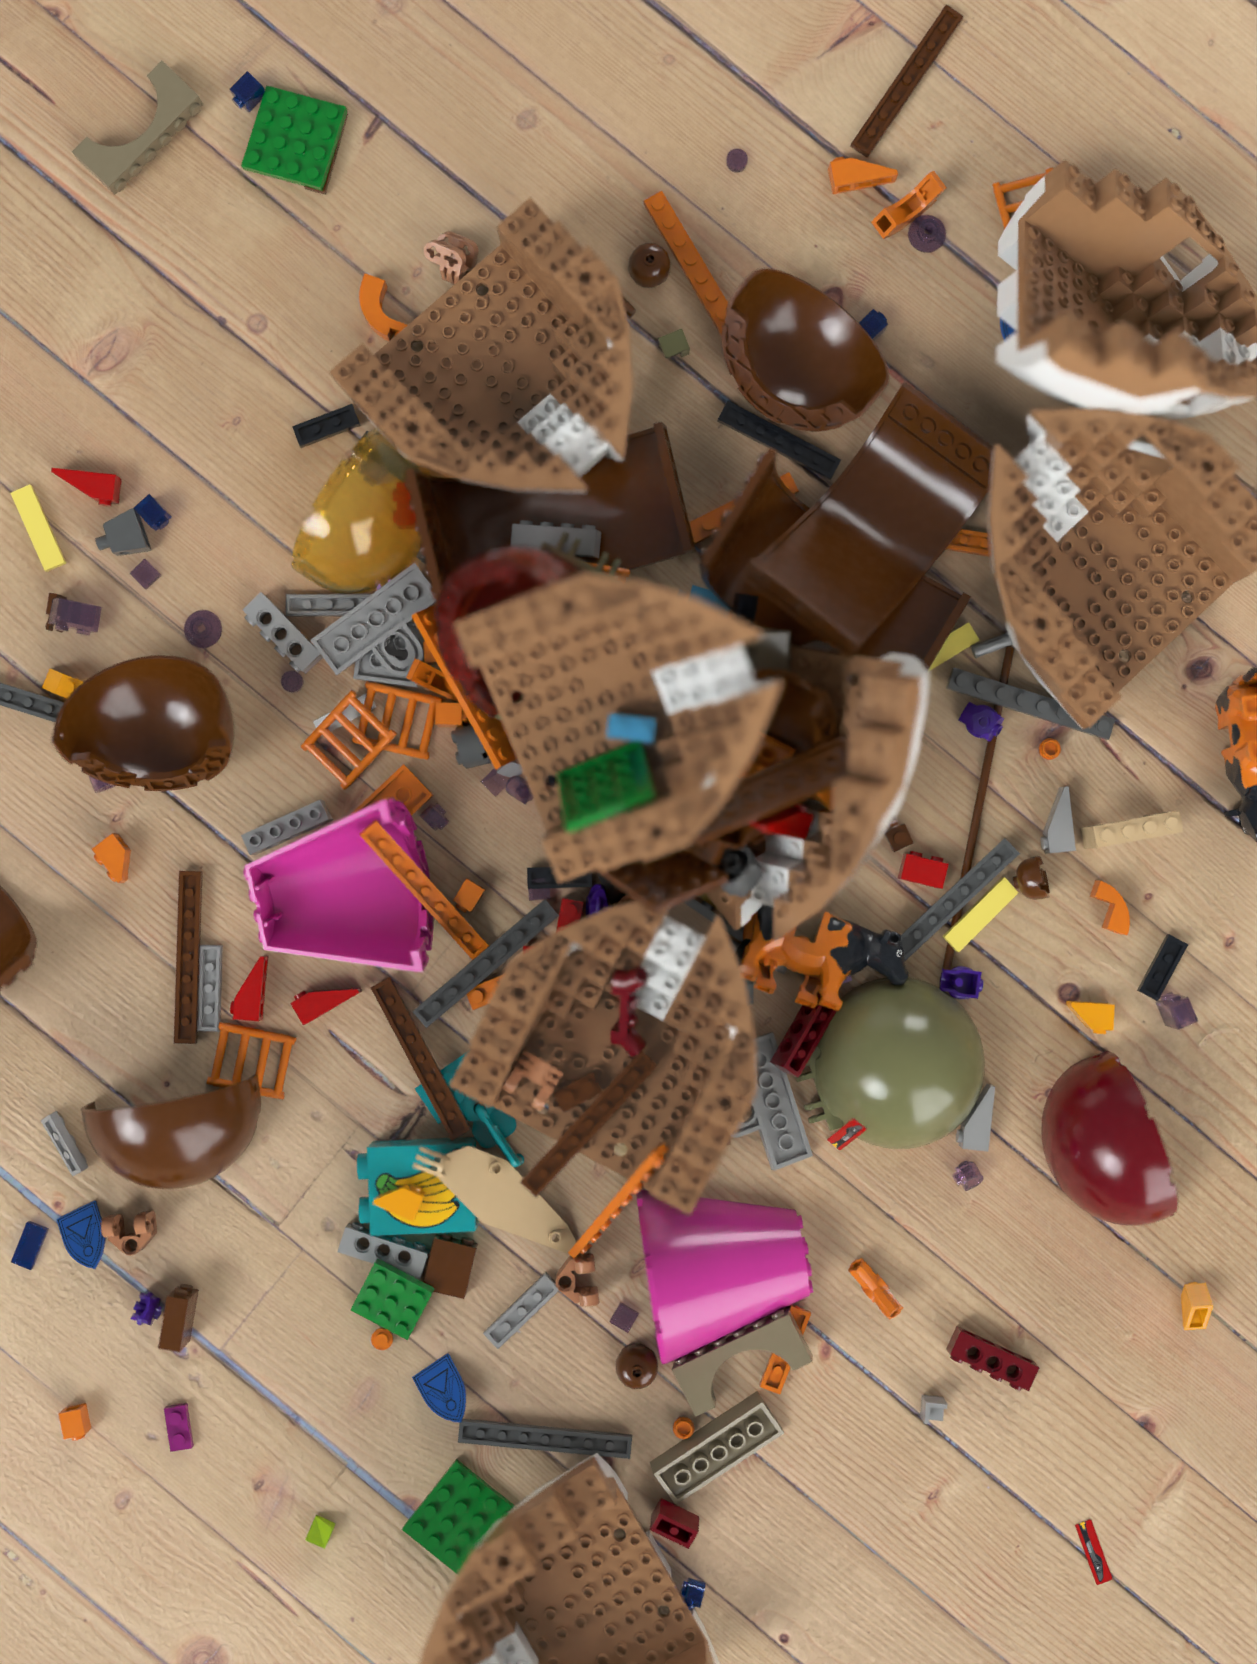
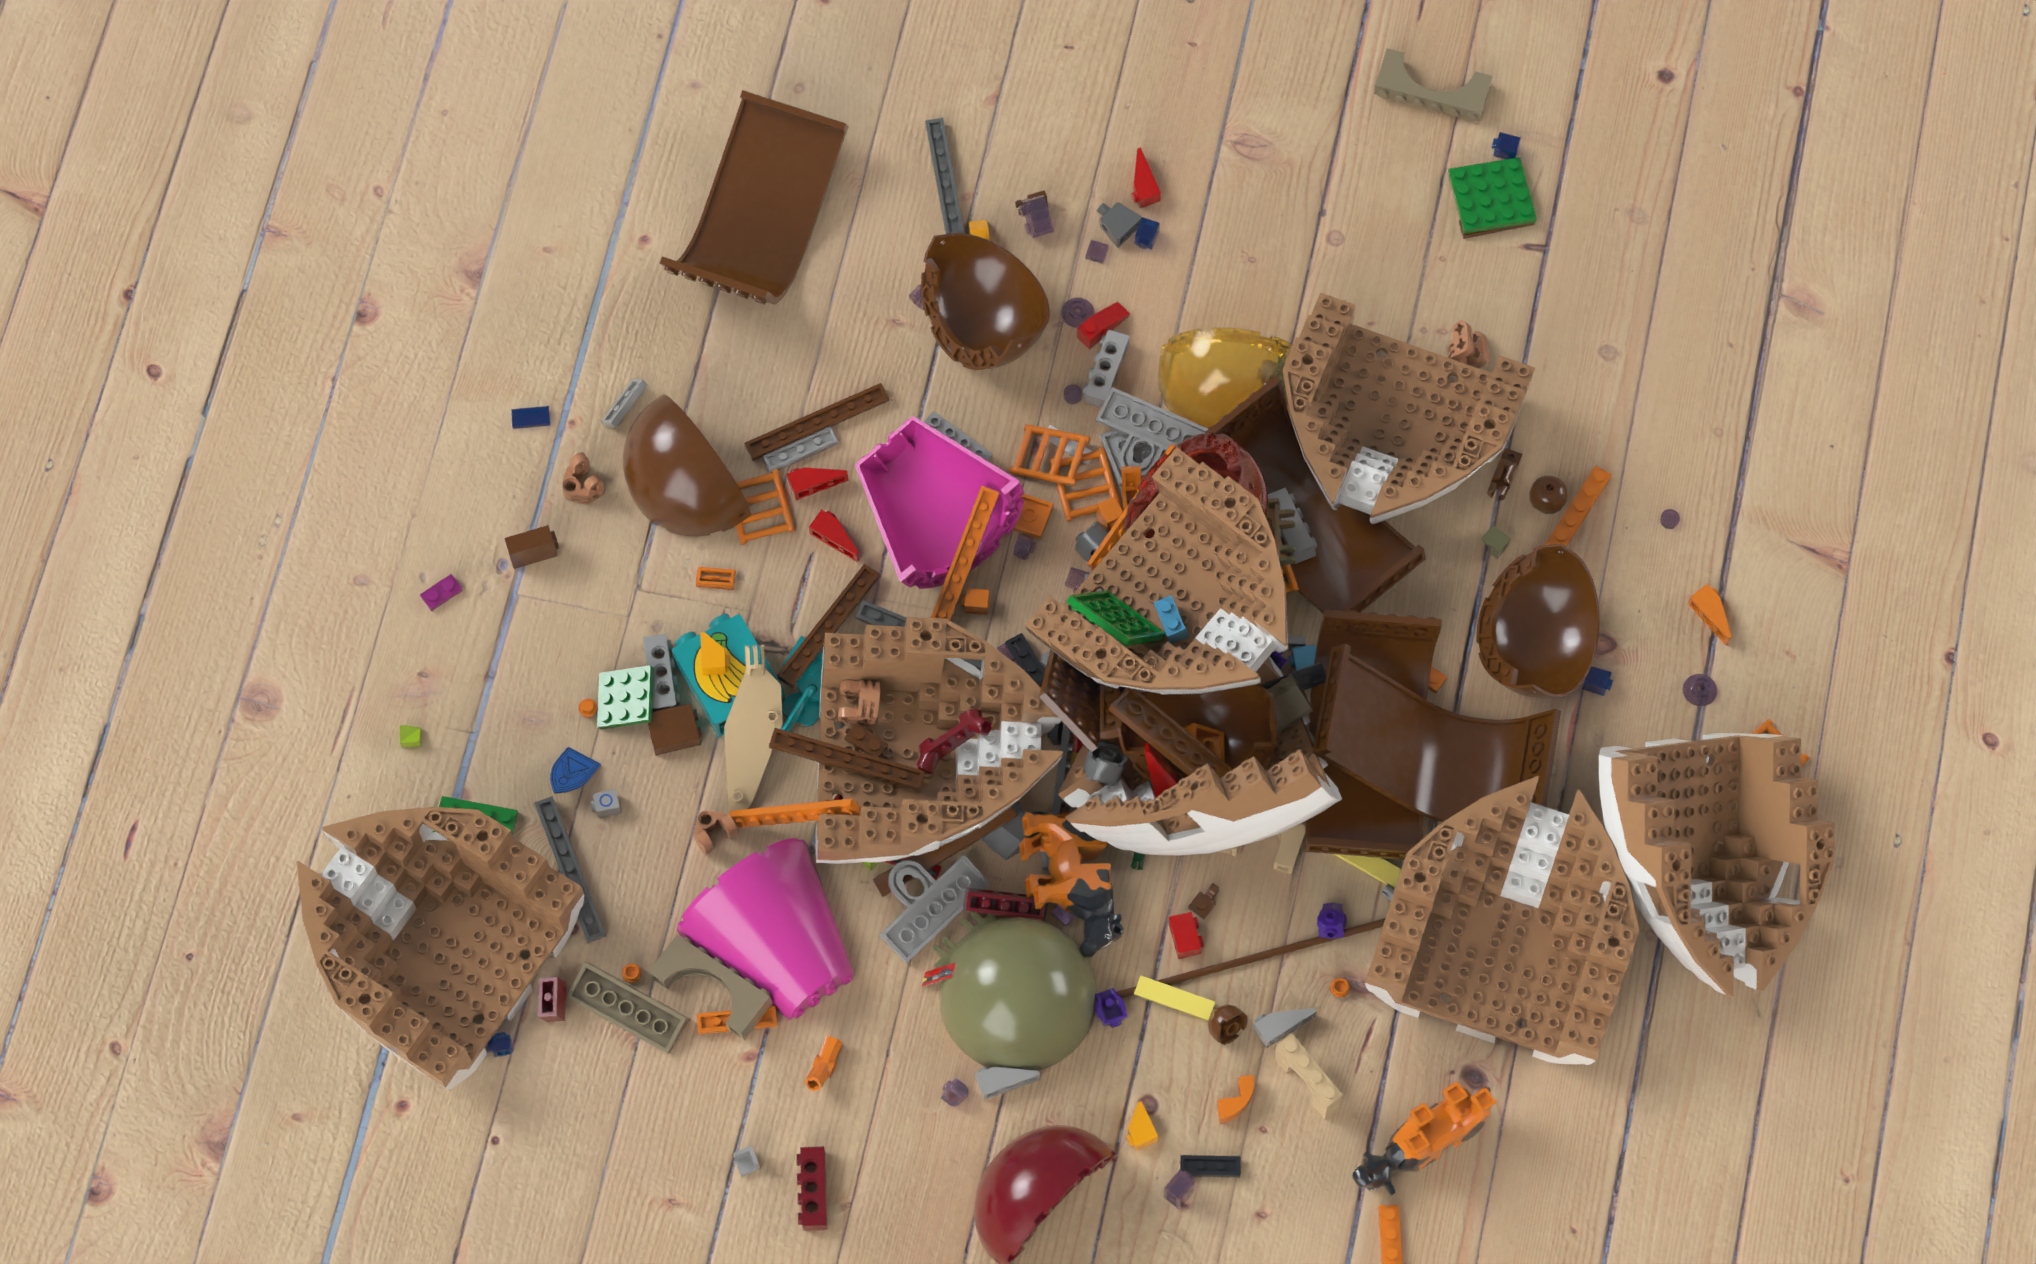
camera: 65 degrees right, 20 degrees down
light yellow tile [11,484,66,572] -> none
blue shield [56,1200,106,1269] -> none
orange brick [59,1403,91,1441] -> none
orange slope [92,833,131,883] -> none
dark purple hand [130,1292,163,1326] -> none
light grey tile [286,594,372,616] -> none
black plate [292,404,361,448] -> none
orange arch [359,273,407,341] -> none
light grey tile [483,1272,559,1349] -> none
tile [609,1302,639,1333] -> none
reddish brown cylinder [616,1343,658,1389] -> none
black plate [717,401,841,480] -> none
reddish brown tile [850,5,964,158] -> none
orange arch [871,171,947,239] -> none
dark grey plate [901,838,1020,962] -> none
dark grey plate [946,667,1115,740] -> none
none -> light grey brick [590,789,621,818]
none -> orange tile [696,567,736,590]
none -> red slope [1077,301,1130,350]

